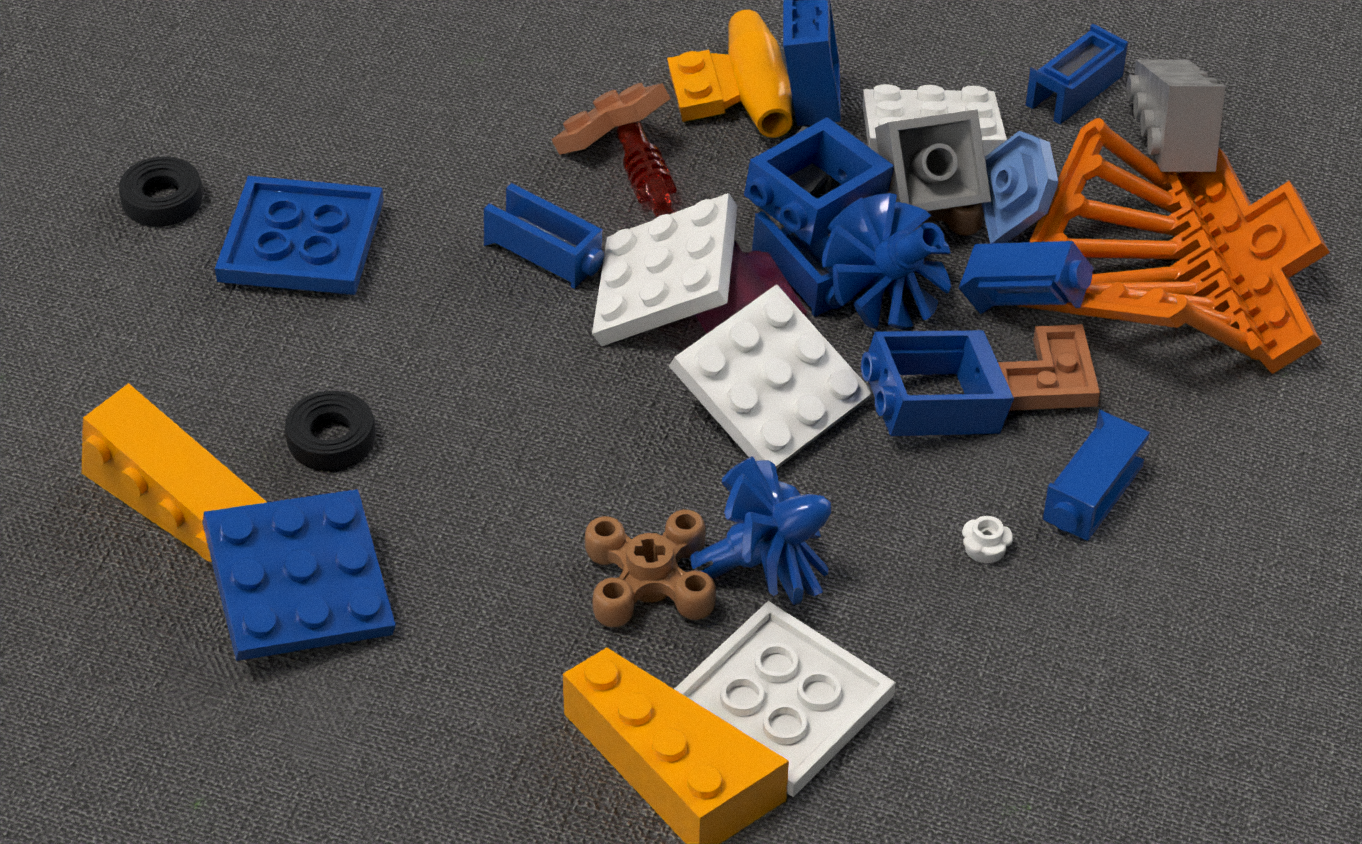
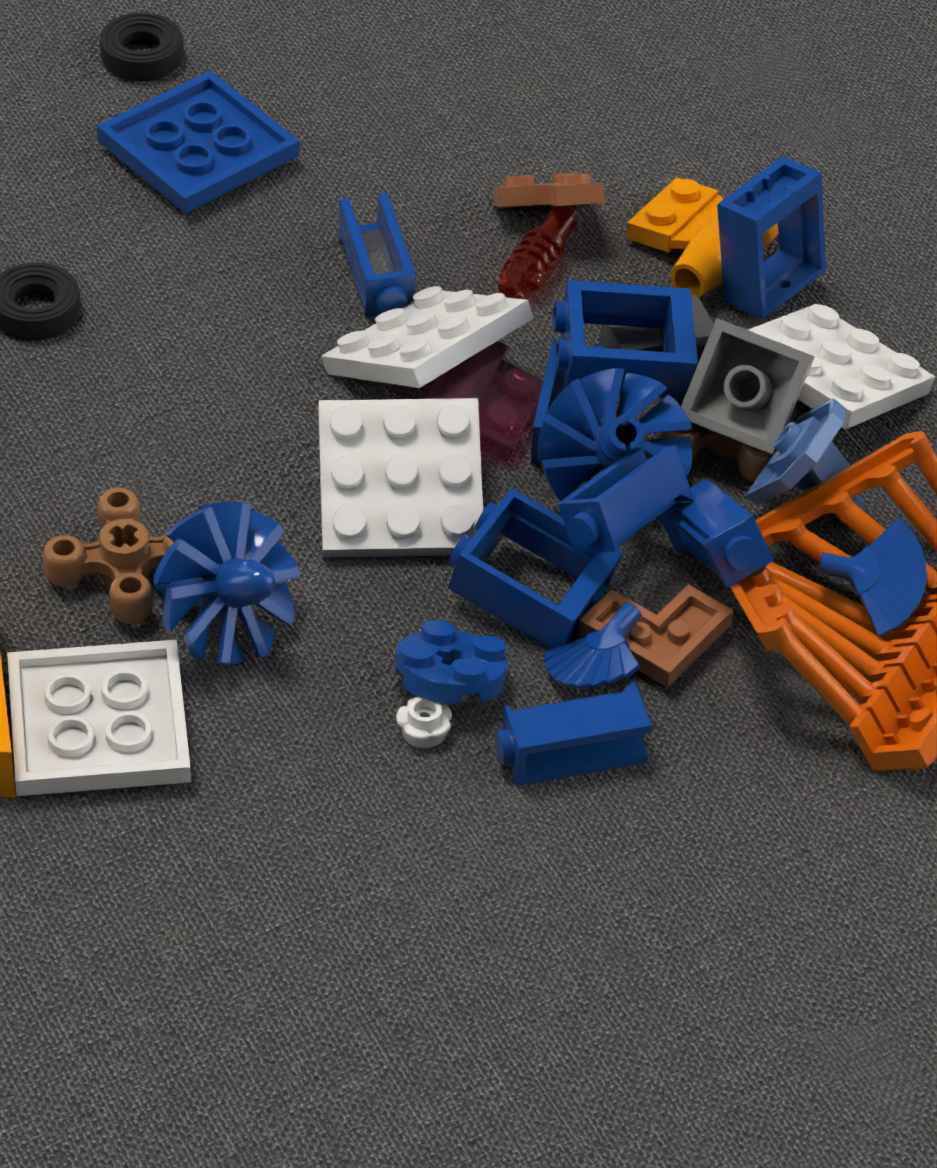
camera: 40 degrees right, 0 degrees up
none -> blue plate [394,620,508,704]
none -> blue hand [543,602,642,689]
none -> blue window [557,445,694,554]
none -> blue hand [818,517,927,637]

